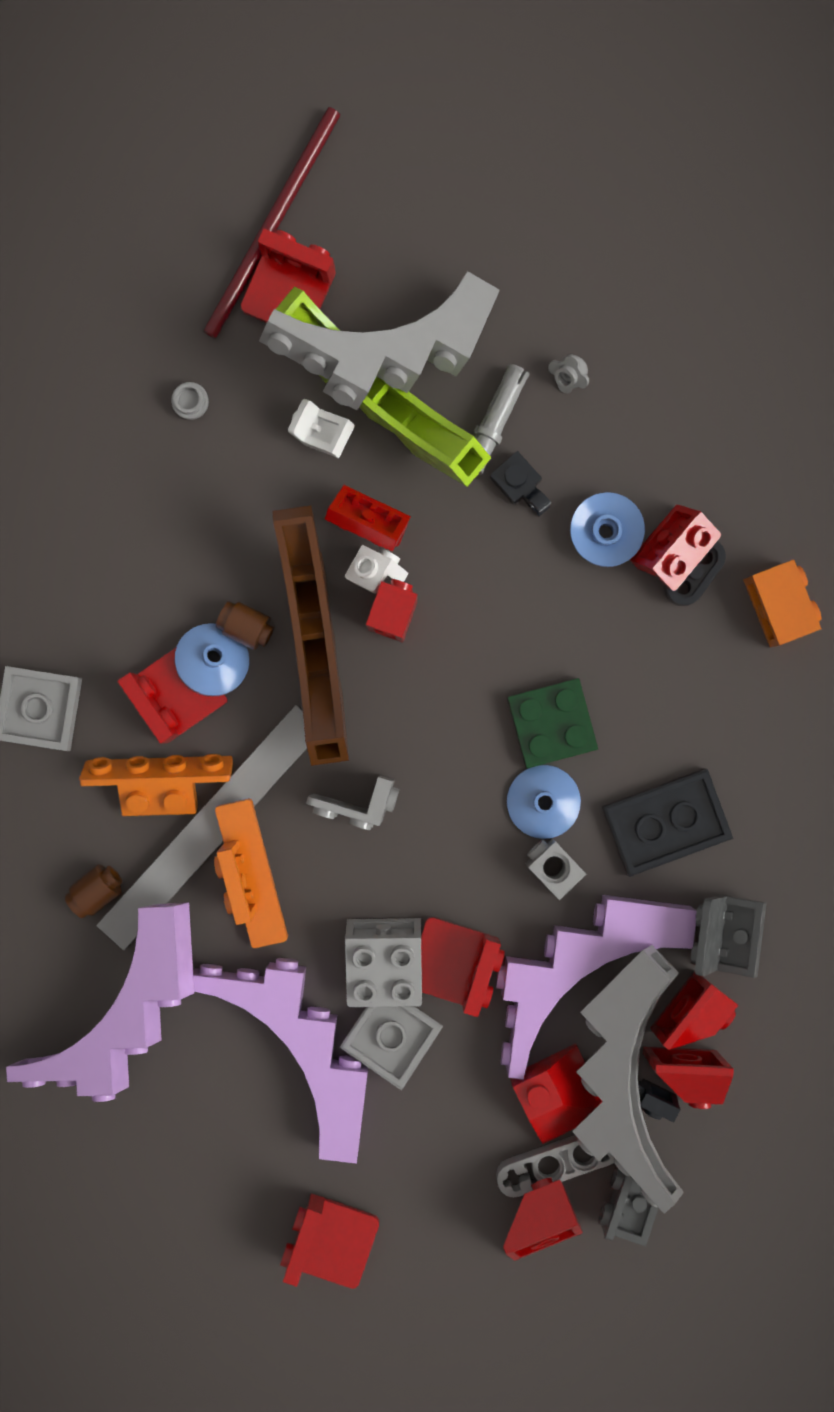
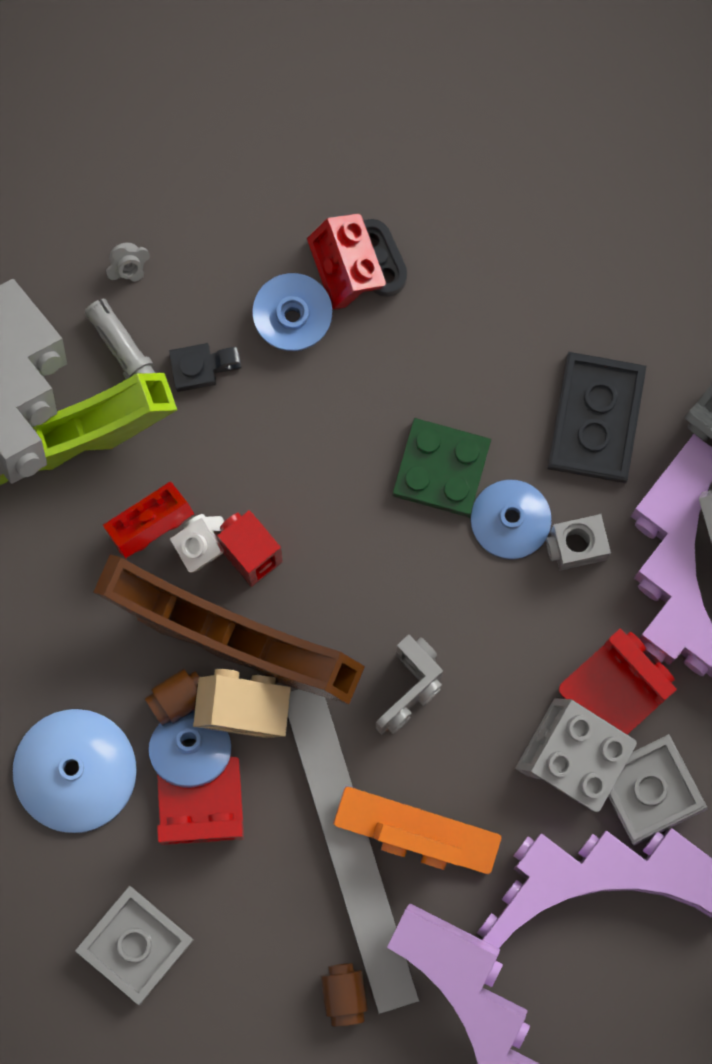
camera: 65 degrees left, 10 degrees down
orange bracket [79,754,233,816] -> none
white bracket [288,399,355,458] -> none
orange brick [743,559,822,648] -> none
none -> light blue dish [13,709,137,833]
none -> tan brick [193,669,291,738]

